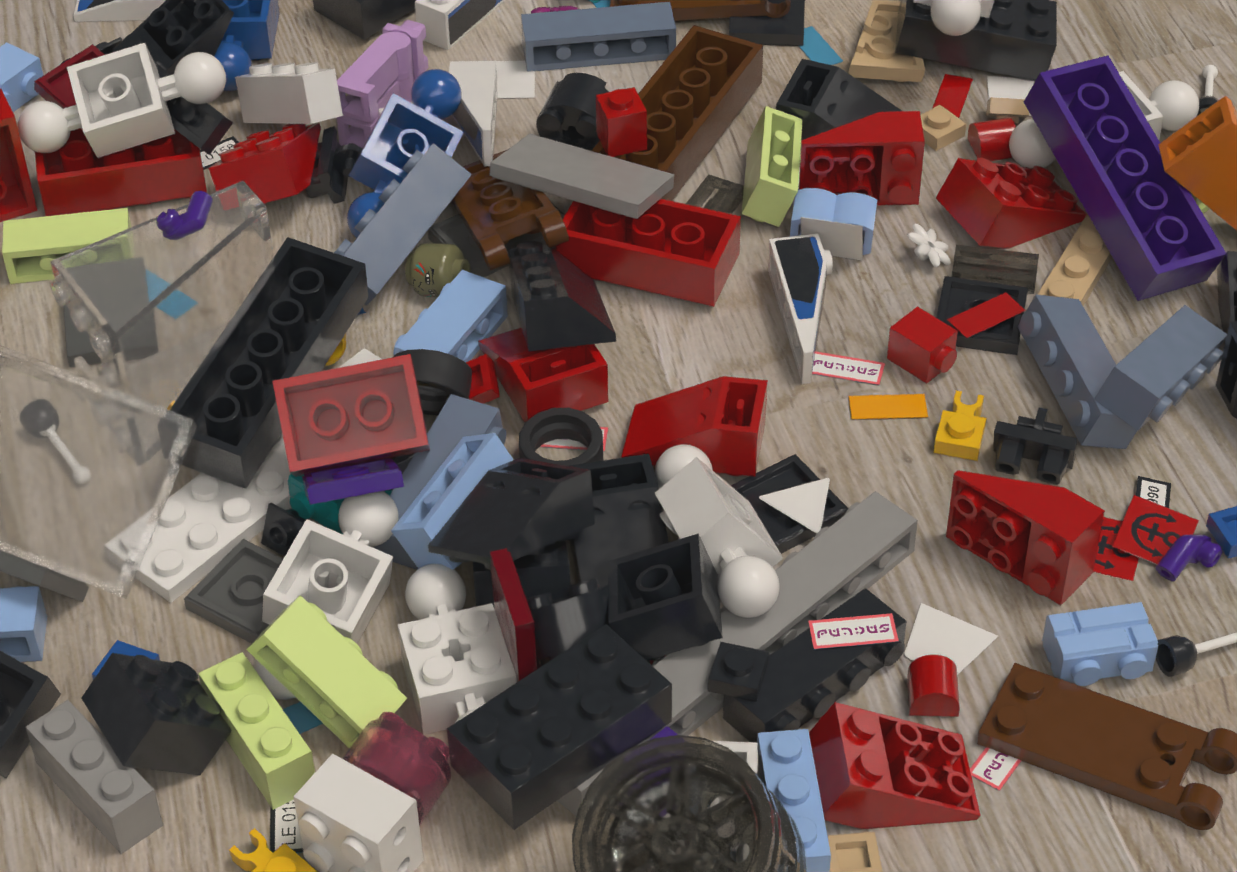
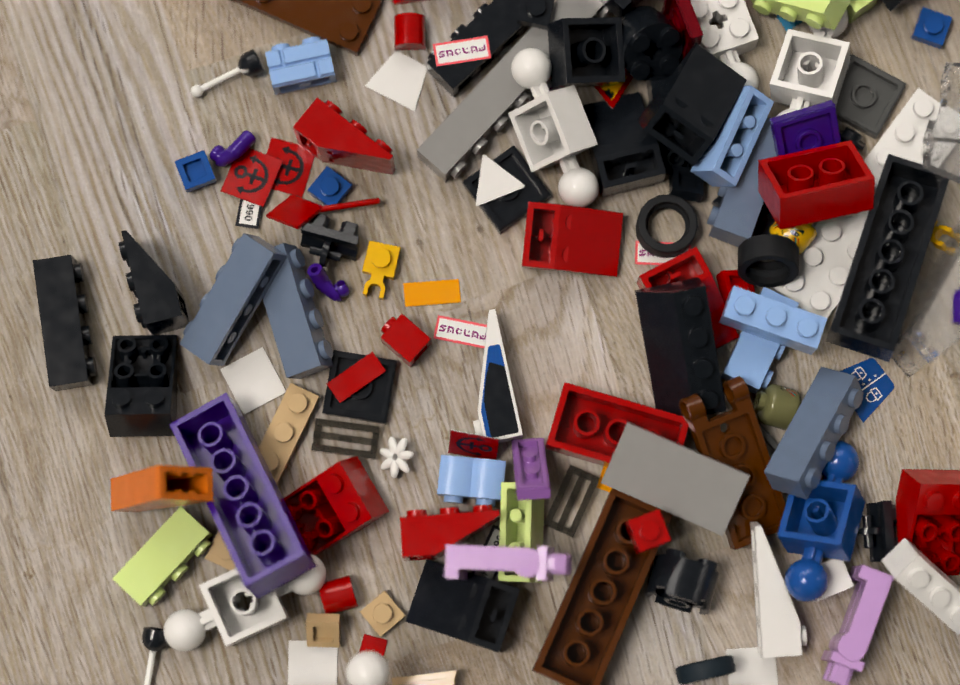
camera: 175 degrees right, 35 degrees up
none -> white sticker [220,347,286,415]
none -> red piece [266,195,380,229]
none -> dark purple arm [307,263,350,302]
none -> lavender hips [444,544,572,581]
none -> medium lavender tile [511,438,551,500]
none -> black bush [676,655,735,685]
none -> light blue brick [719,286,828,355]

